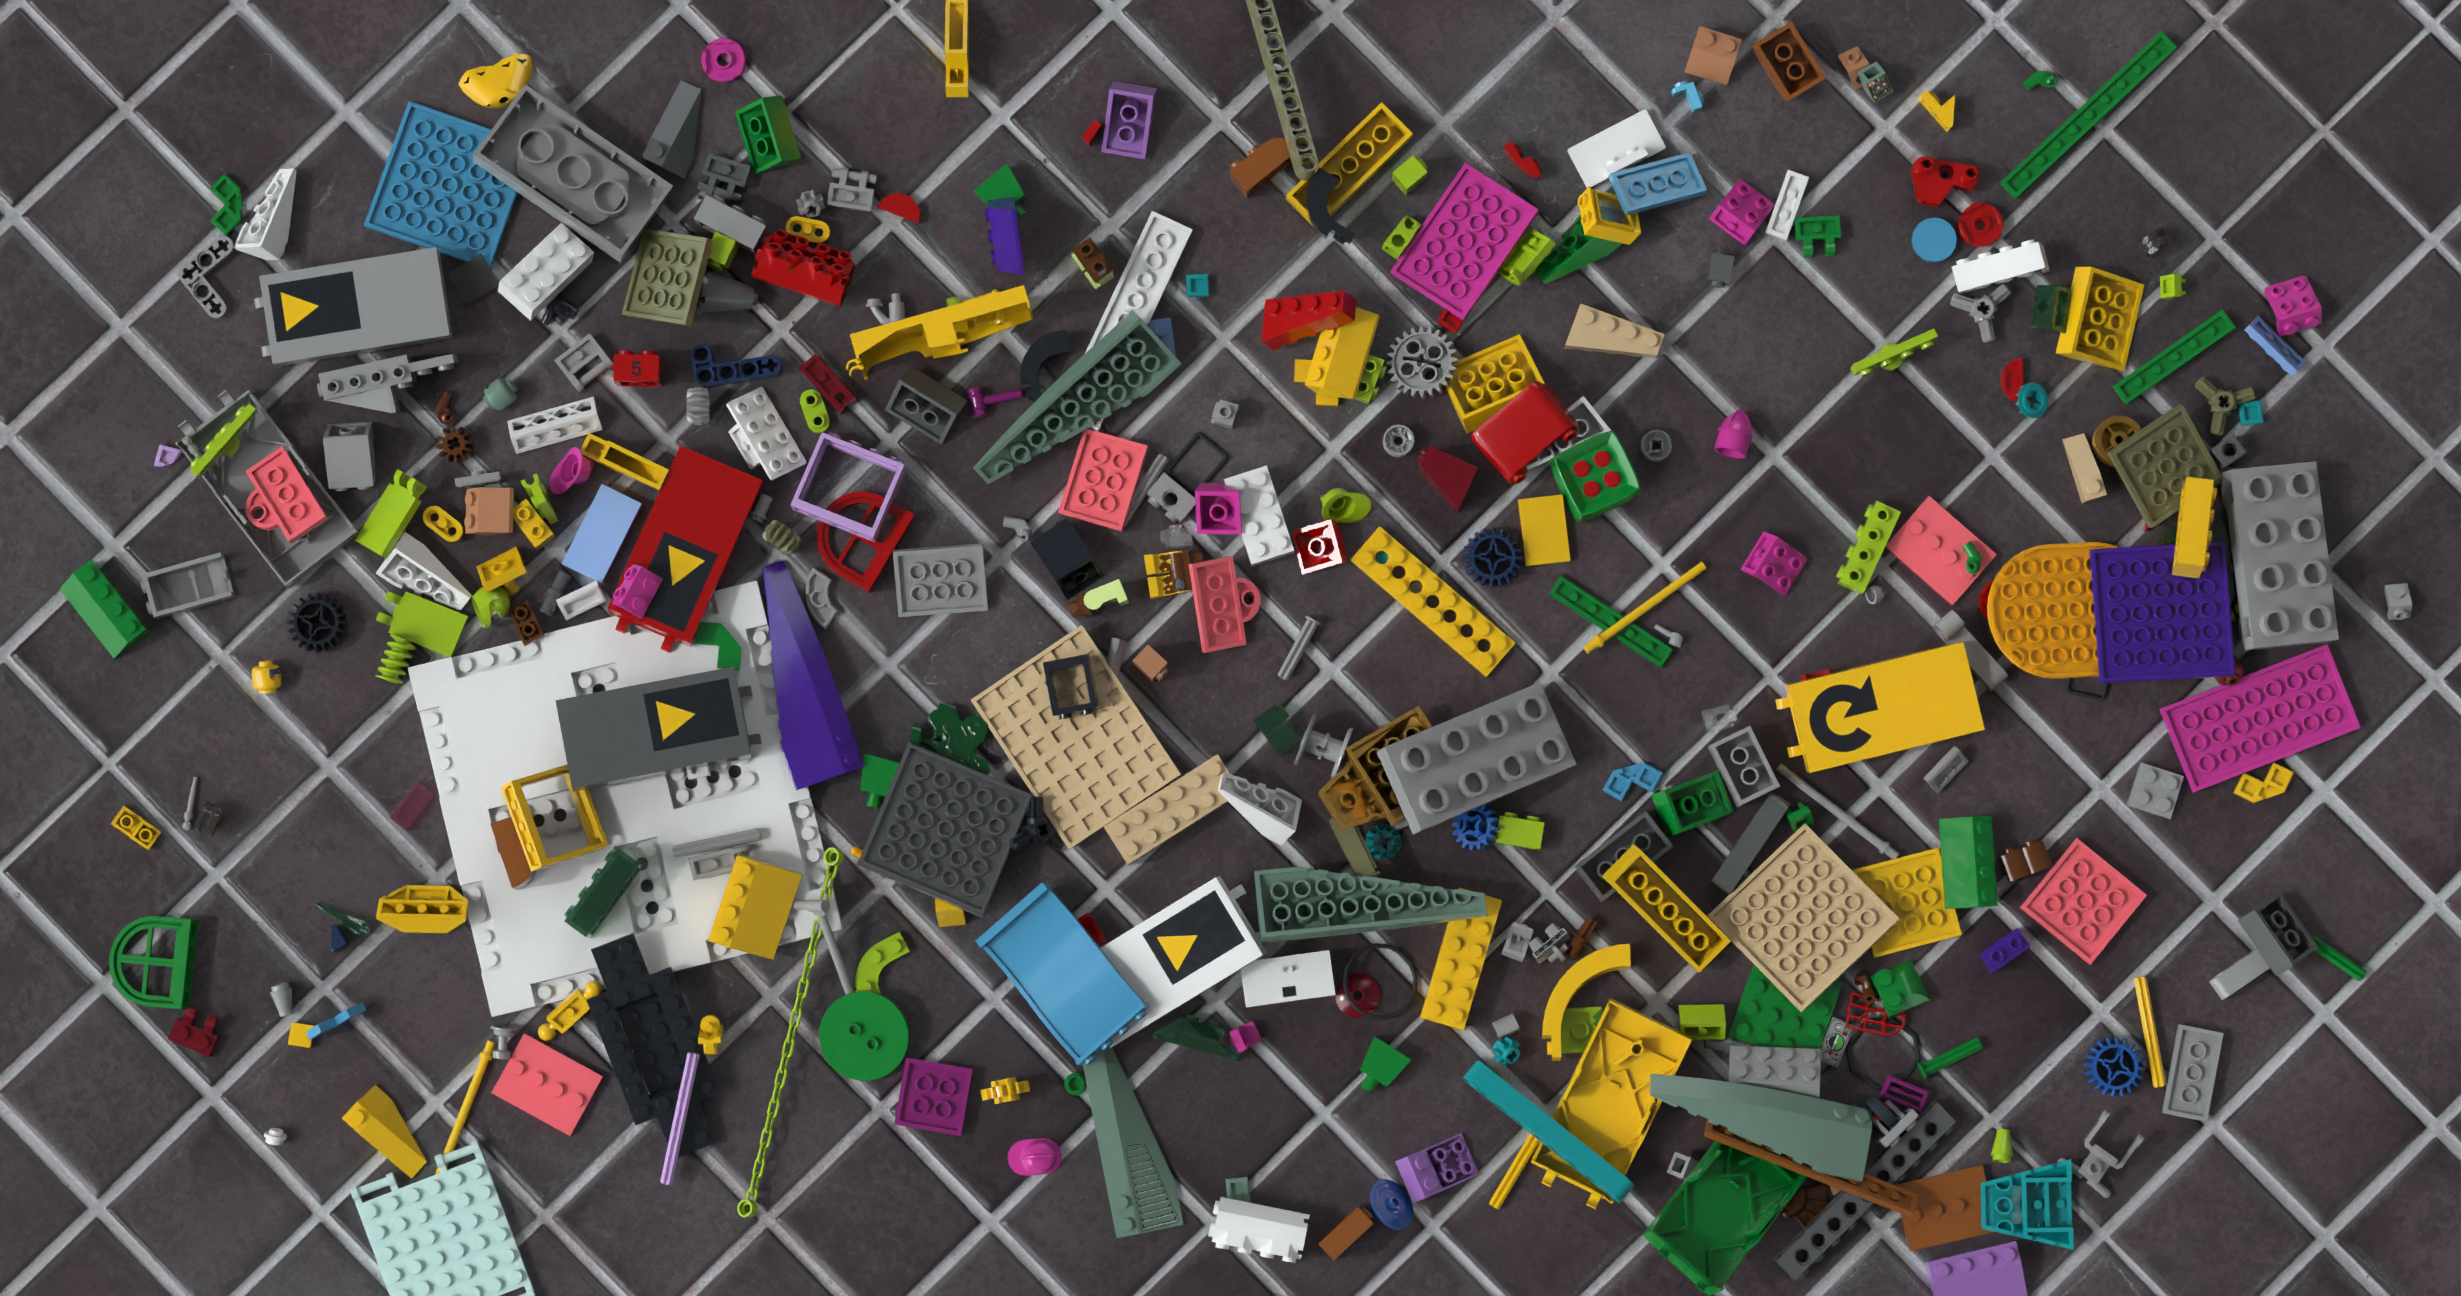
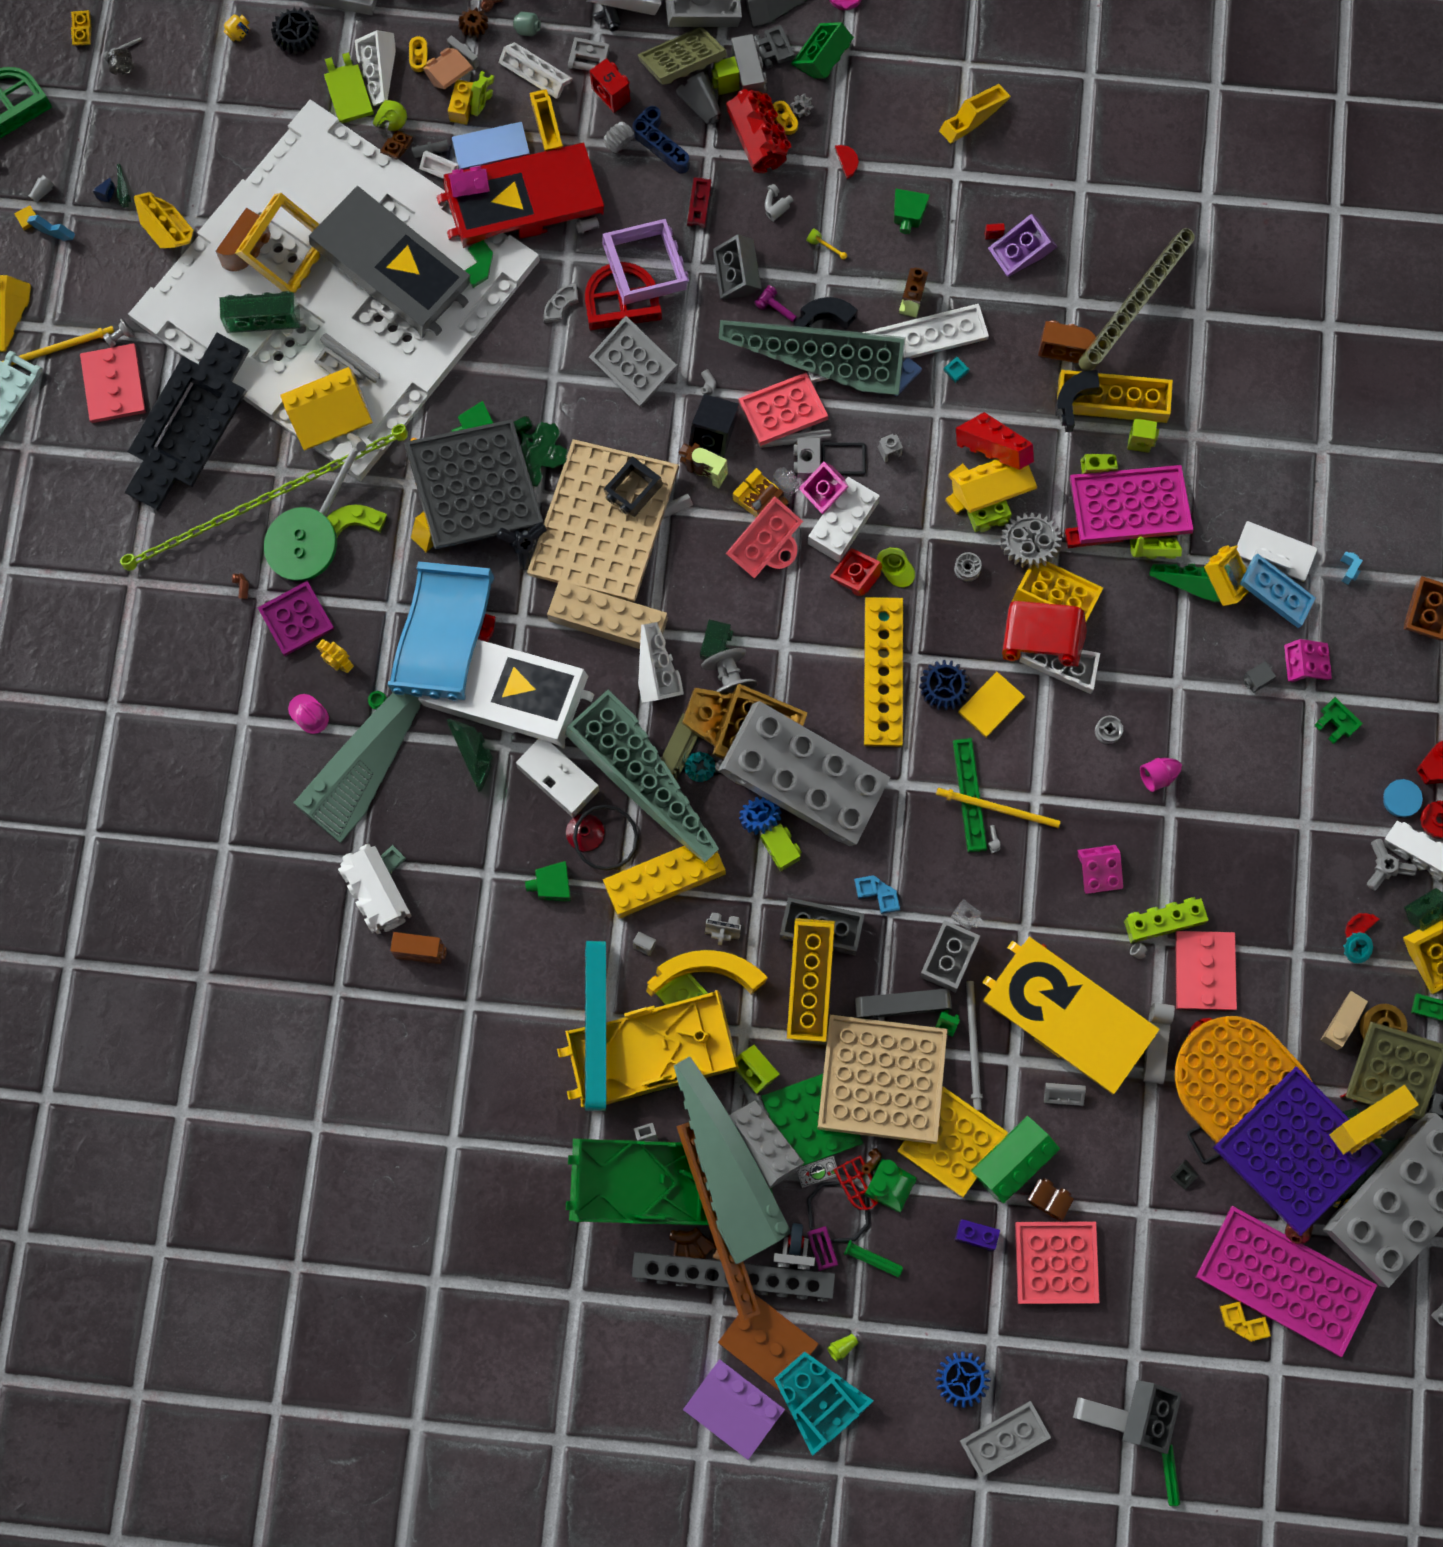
camera: 50 degrees right, 10 degrees down
lime tile [355,469,427,559] -> none
lime piece [375,634,416,684] -> none
clear pink tile [389,782,435,831] -> none
yellow tile [476,547,527,595] -> none
yellow plate [538,980,603,1041] -> none
dark pink piece [549,447,594,495] -> none
lavender axle [660,1052,699,1185] -> none
yellow hips [698,1015,724,1055] -> none
white bracket [727,387,806,480] -> none
olive gear [762,520,801,556] -> none
dark purple wedge [762,560,865,791] -> none
lime plate [800,389,830,434] -> none
light grey plate [827,168,877,212] -> none
yellow piece [846,285,1034,380] -> none
dark purple slope [984,197,1025,275] -> none
nougat brick [1133,645,1168,682] -> none
dark pink bracket [1229,1021,1262,1053] -> none
light grey axle [1278,616,1321,680] -> none
blue shield [1370,1179,1414,1230] -> none
medium lavender slope [1395,1133,1479,1203] -> none
dark red slope [1417,445,1478,513] -> none
yellow axle [1489,1134,1539,1209] -> none
teal gear [1492,1036,1521,1066] -> none
light grey bracket [1501,922,1534,962] -> none
red slope [1503,141,1542,181] -> none
green piece [1549,430,1642,524] -> none
tan wedge [1564,304,1665,358] -> none
reddish brown axle [1564,916,1598,960] -> none
green slope [1651,770,1733,837] -> none
nougat slope [1684,26,1742,86] -> none
white plate [1765,170,1809,241] -> none
lime plate [1850,329,1938,377] -> none
green arm [1962,541,1982,574] -> none
light grey piece [2057,1110,2144,1198] -> none
light grey plate [2126,763,2184,819] -> none
yellow axle [2134,976,2166,1088] -> none
none -> copper arm [232,573,249,599]
none -> pearl dark grey slope [1171,1159,1199,1190]

